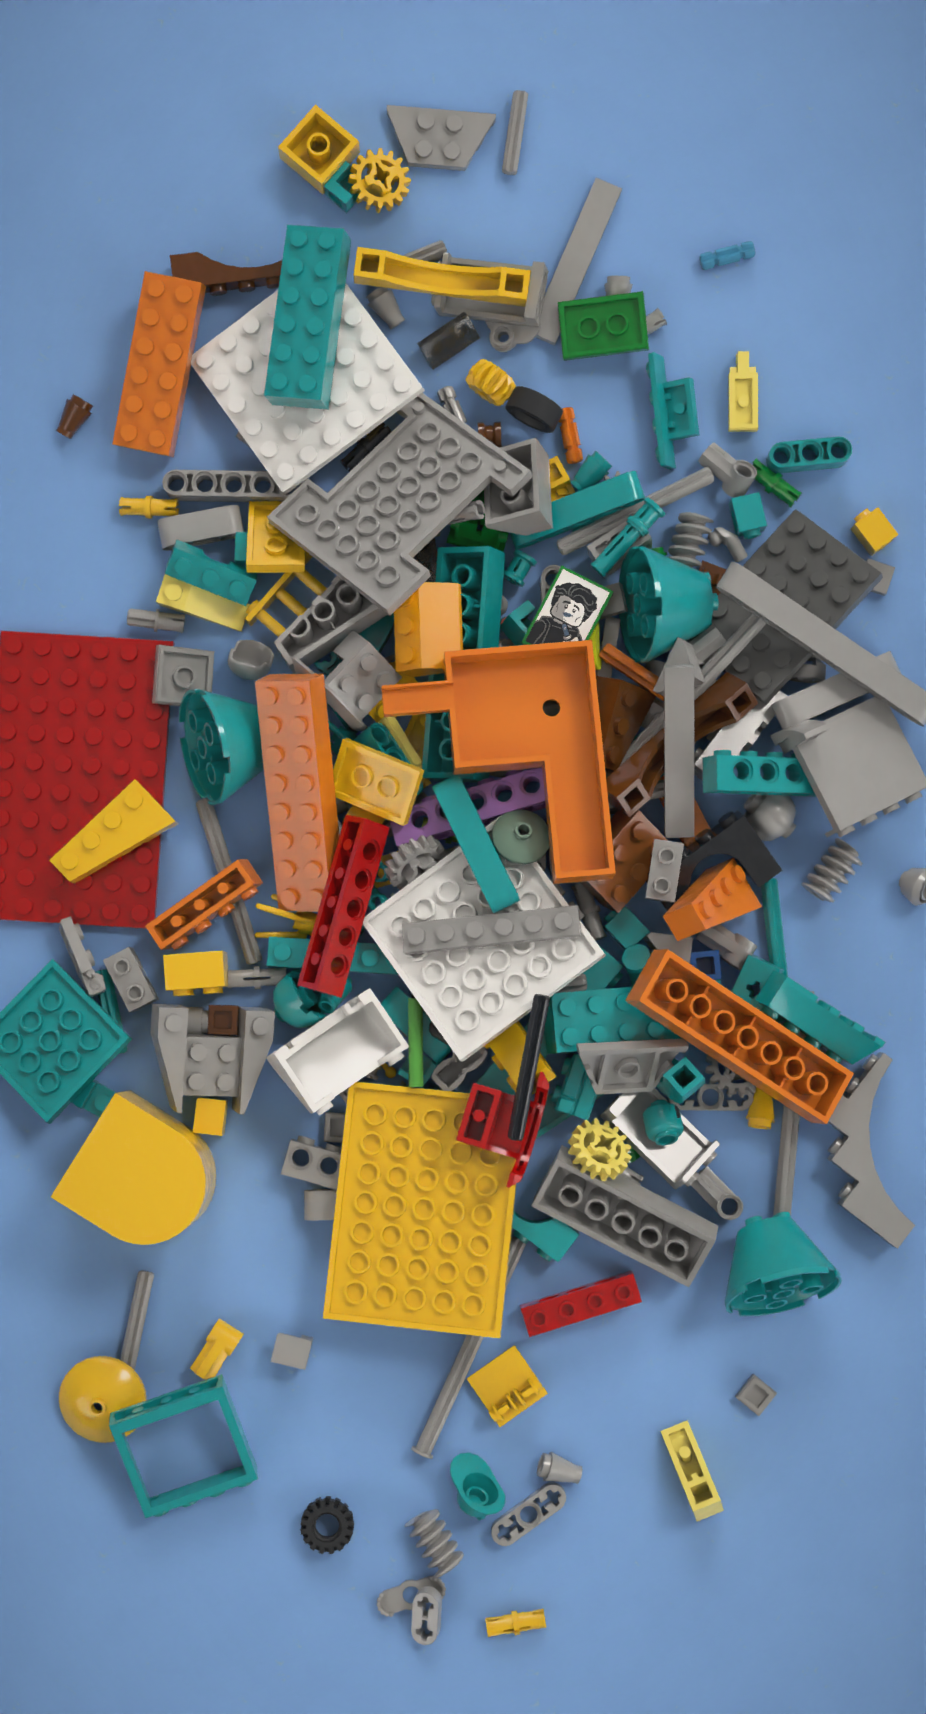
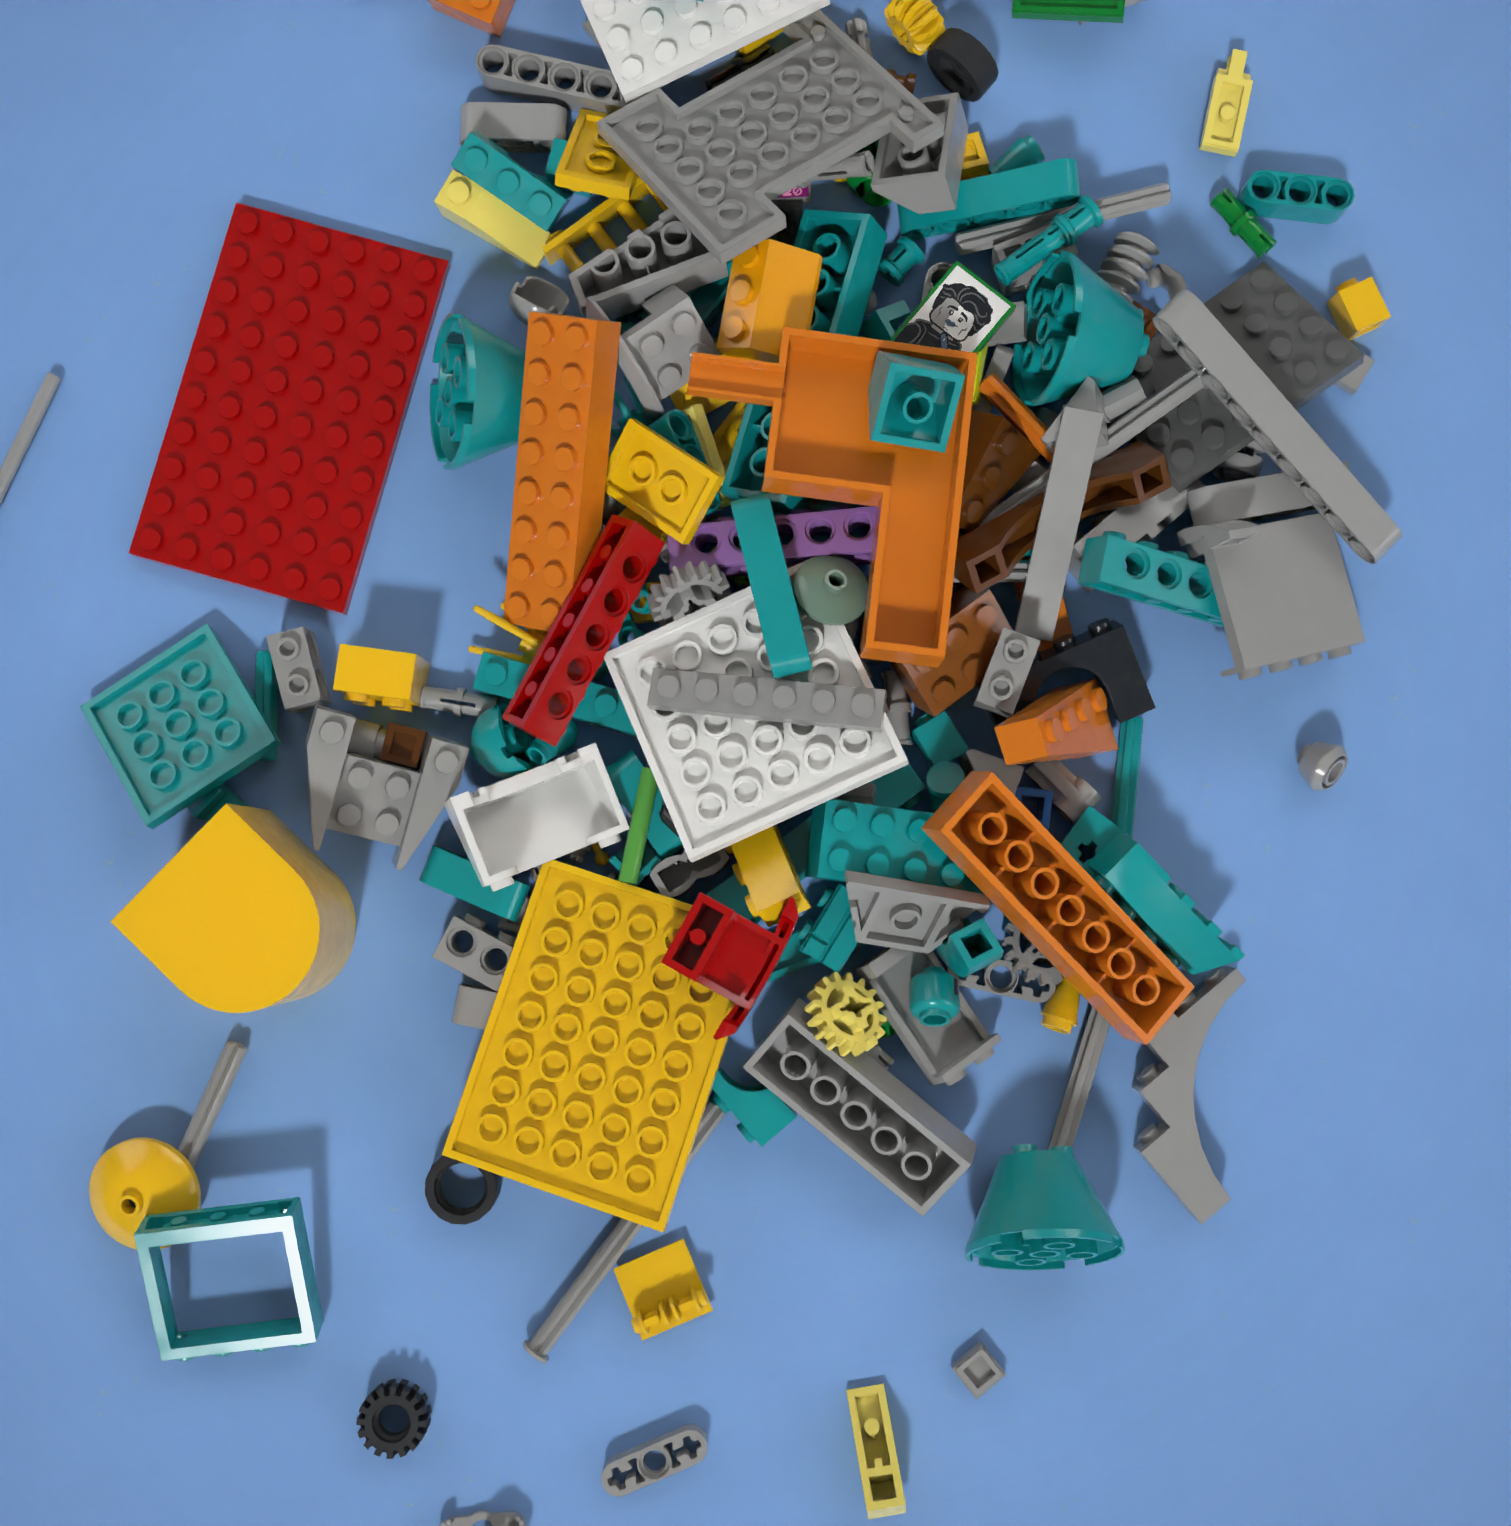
camera: 15 degrees right, 0 degrees up
yellow wedge [49,779,178,884] -> none
light grey hinge [59,916,106,997] -> none
yellow pin [119,496,179,519] -> none
light grey axle [127,608,185,633] -> none
orange brick [145,859,263,951] -> none
light grey tile [152,645,214,706] -> none
yellow piece [190,1318,244,1380] -> none
yellow panel [193,1098,228,1136] -> none
light grey axle [196,798,262,965] -> none
light grey panel [271,1333,313,1370] -> none
light grey piece [404,1509,464,1578] -> none
green hinge [446,520,509,552] -> none
teal piece [450,1453,506,1521] -> none
black axle [508,994,550,1141] -> none
red brick [520,1270,642,1337] -> none
light grey cone [537,1452,583,1484] -> none
orange axle [559,407,583,464] -> none
teal bracket [646,352,700,470] -> none
light grey piece [691,1166,743,1220] -> none
light grey piece [698,443,757,498] -> none
teal brick [728,492,767,539] -> none
light grey plant [744,795,796,841] -> none
light grey piece [801,838,863,903] -> none
none -> teal beam [419,845,531,921]
none -> black tyre [425,1156,501,1225]
none -> teal slope [868,351,965,453]

